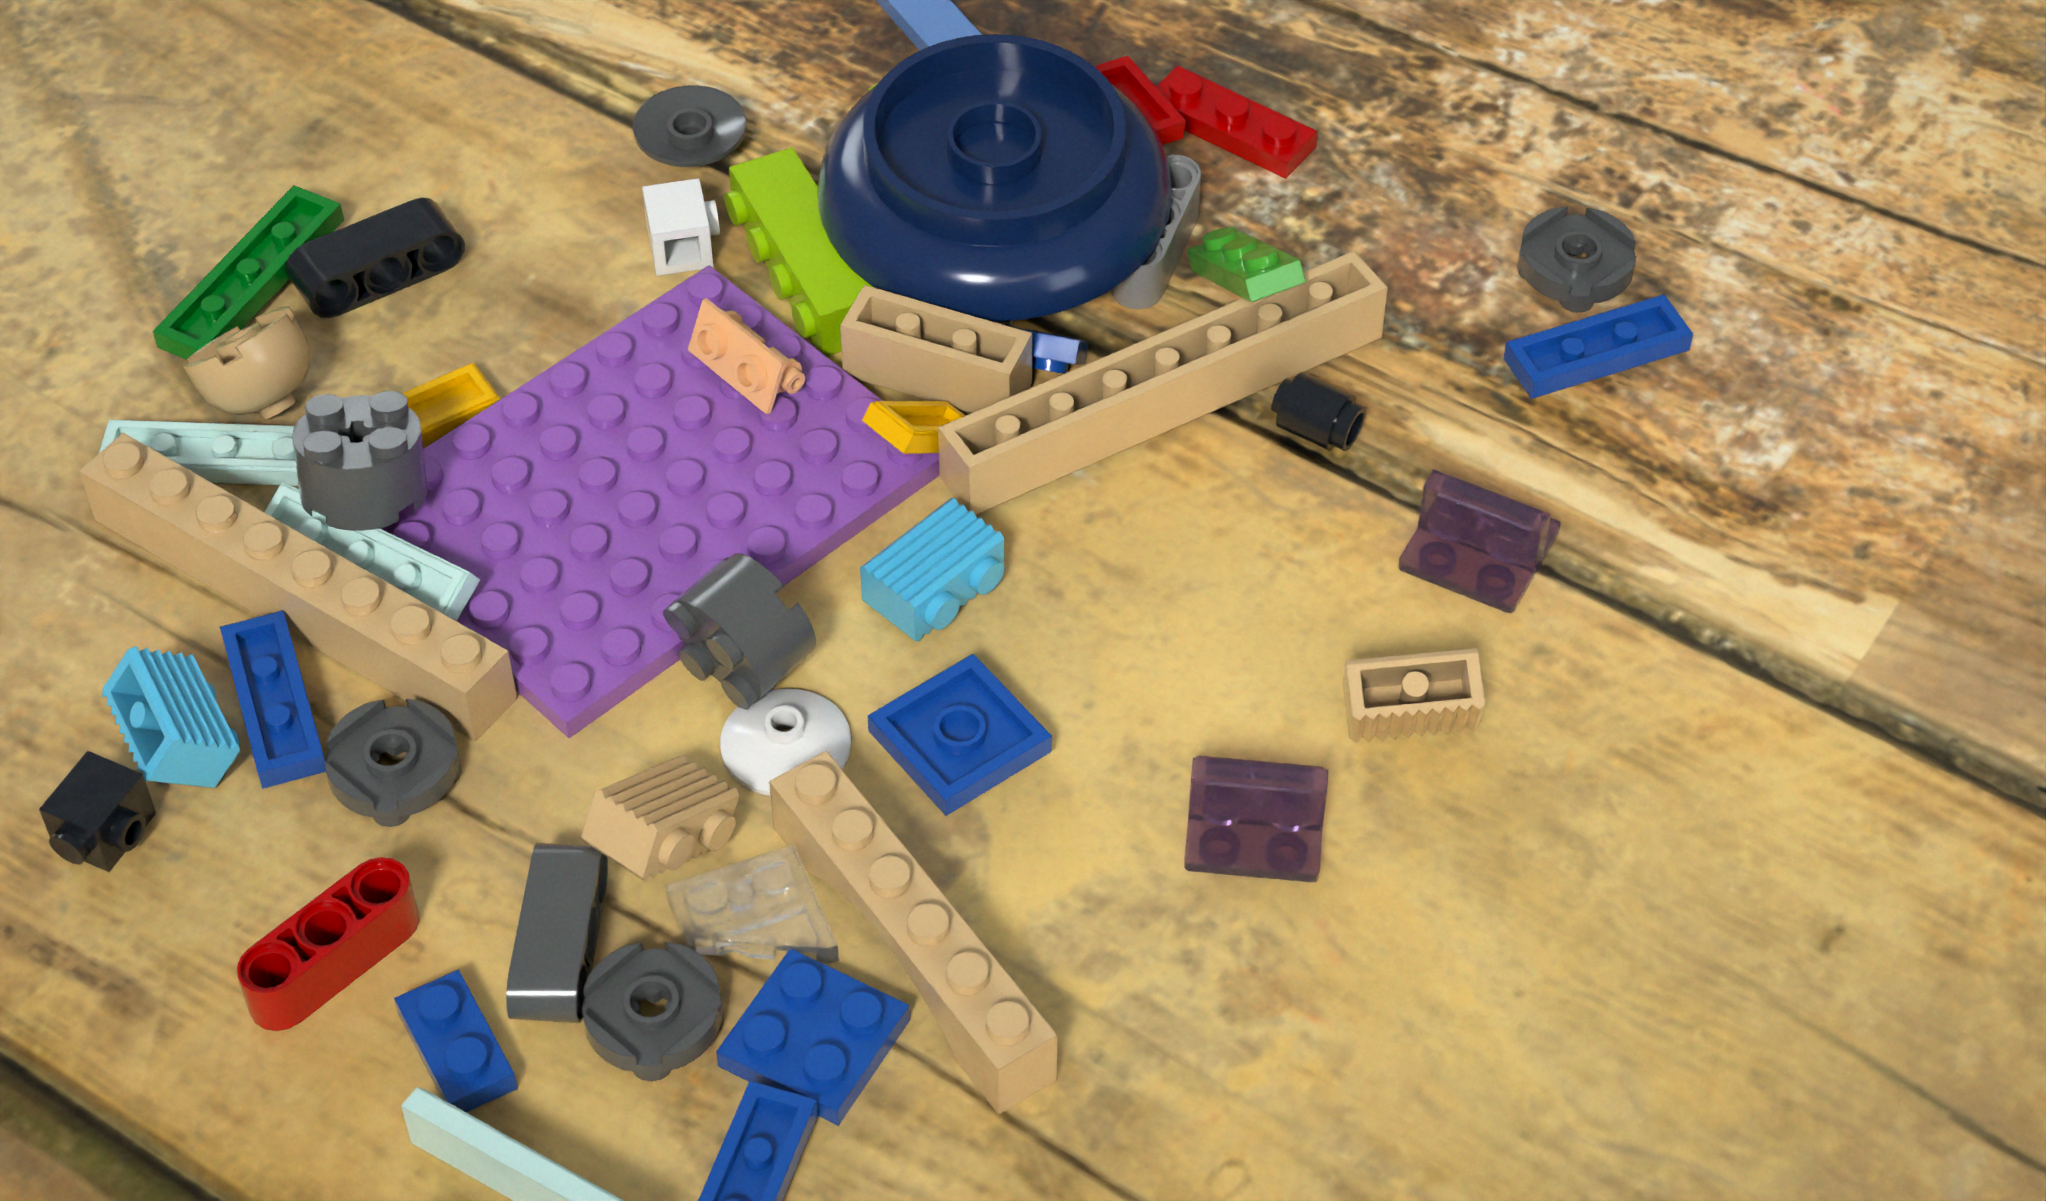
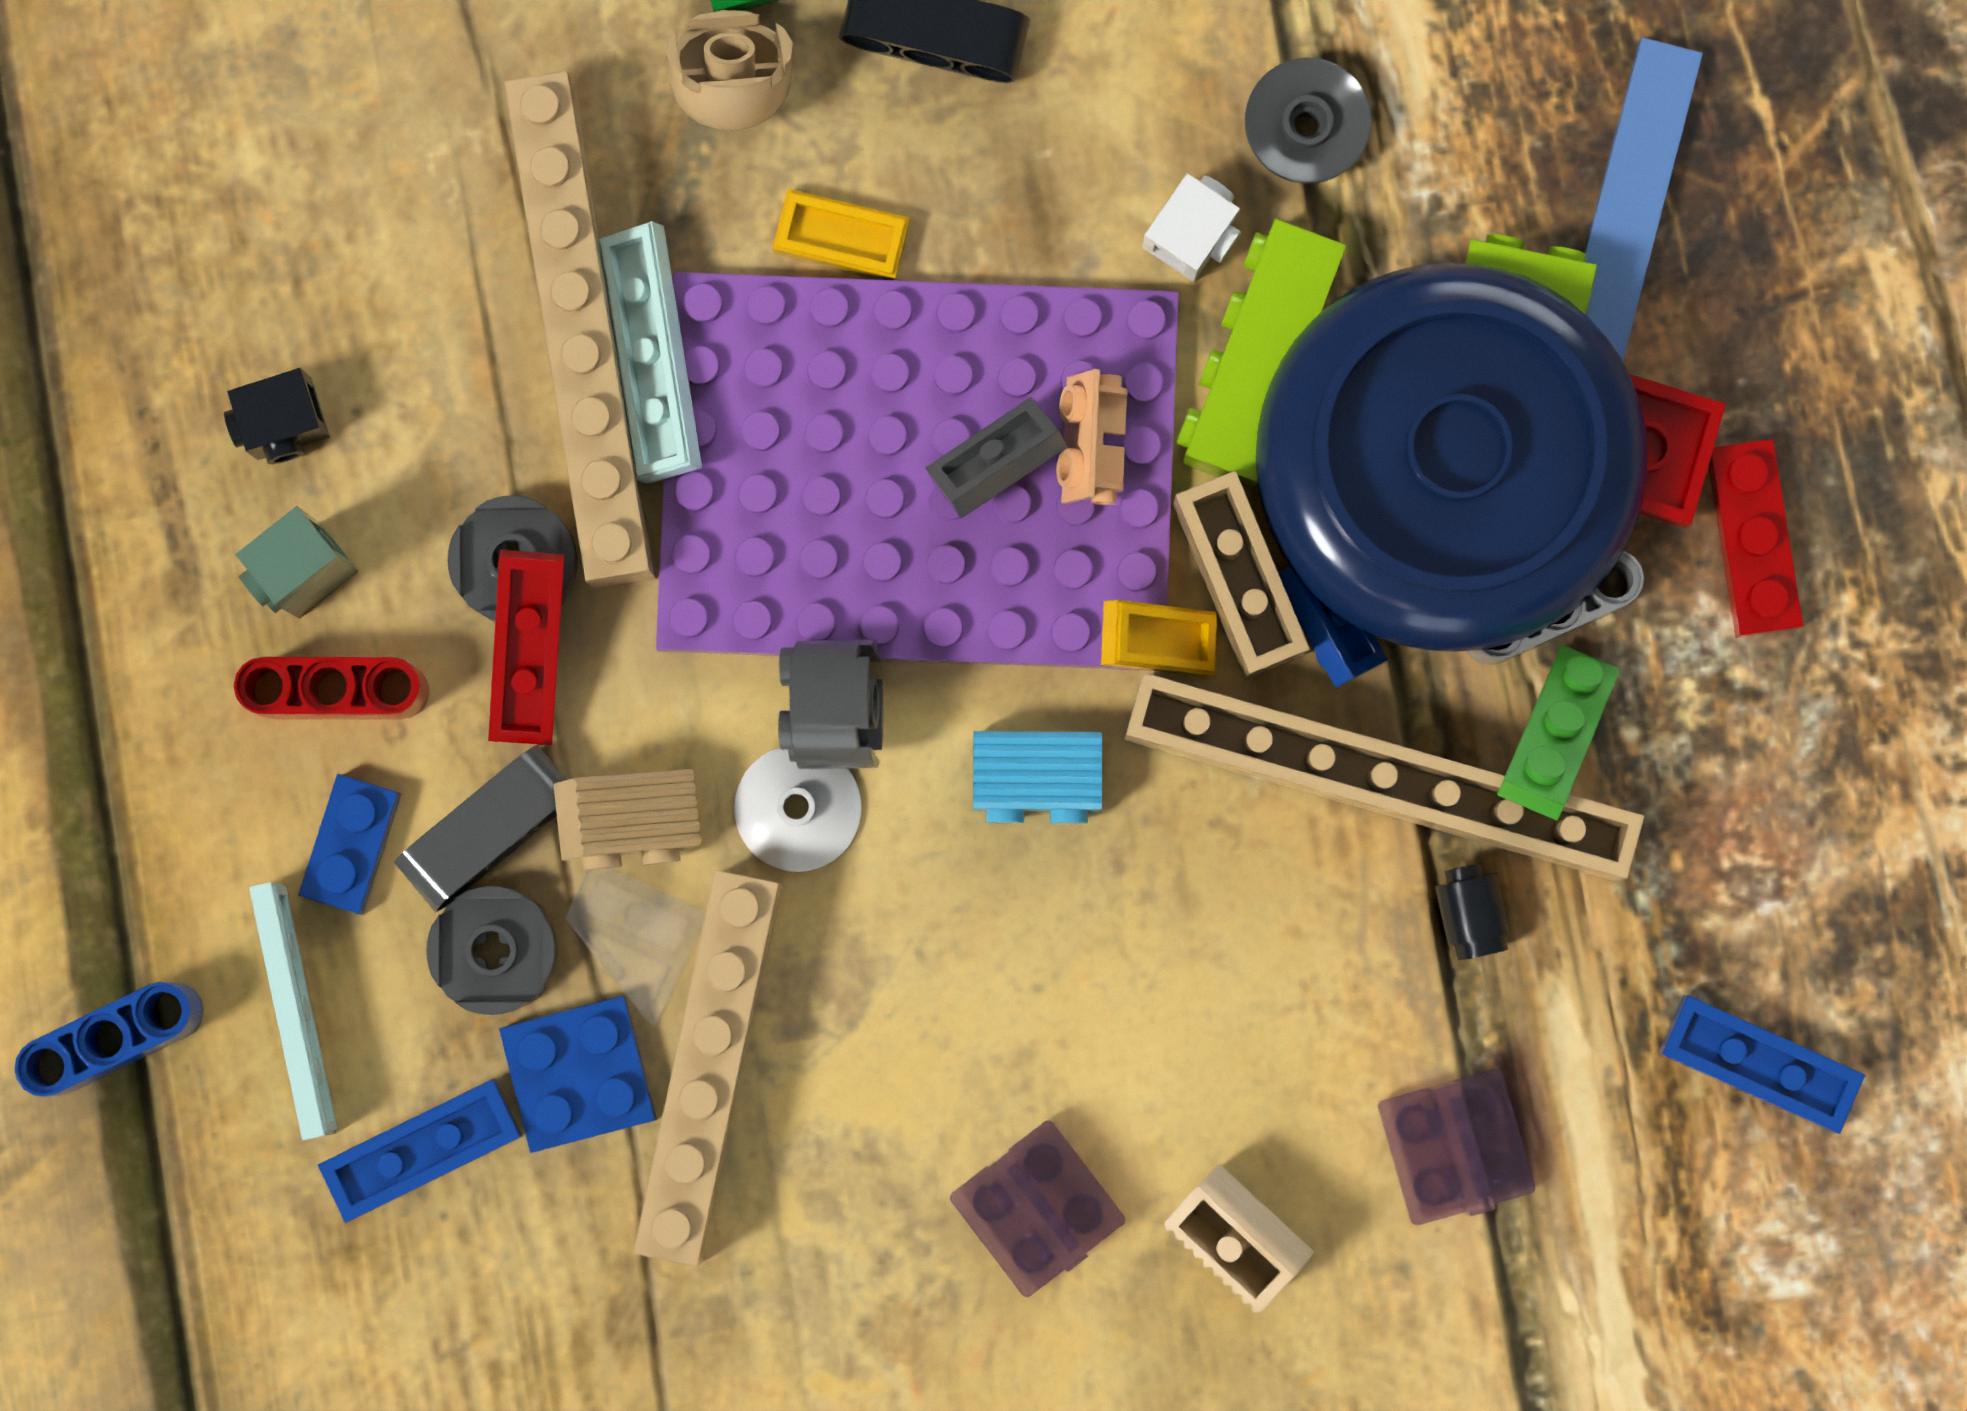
camera: 50 degrees right, 35 degrees up
light aqua tile [99,420,299,486] -> none
medium azure brick [102,646,241,788] -> none
blue plate [220,610,326,789] -> none
dark grey brick [292,391,427,531] -> none
blue plate [868,654,1052,816] -> none
dark grey plate [1517,207,1637,313] -> none
none -> sand green brick [235,506,358,618]
none -> red plate [488,550,565,745]
none -> dark grey plate [925,397,1068,519]

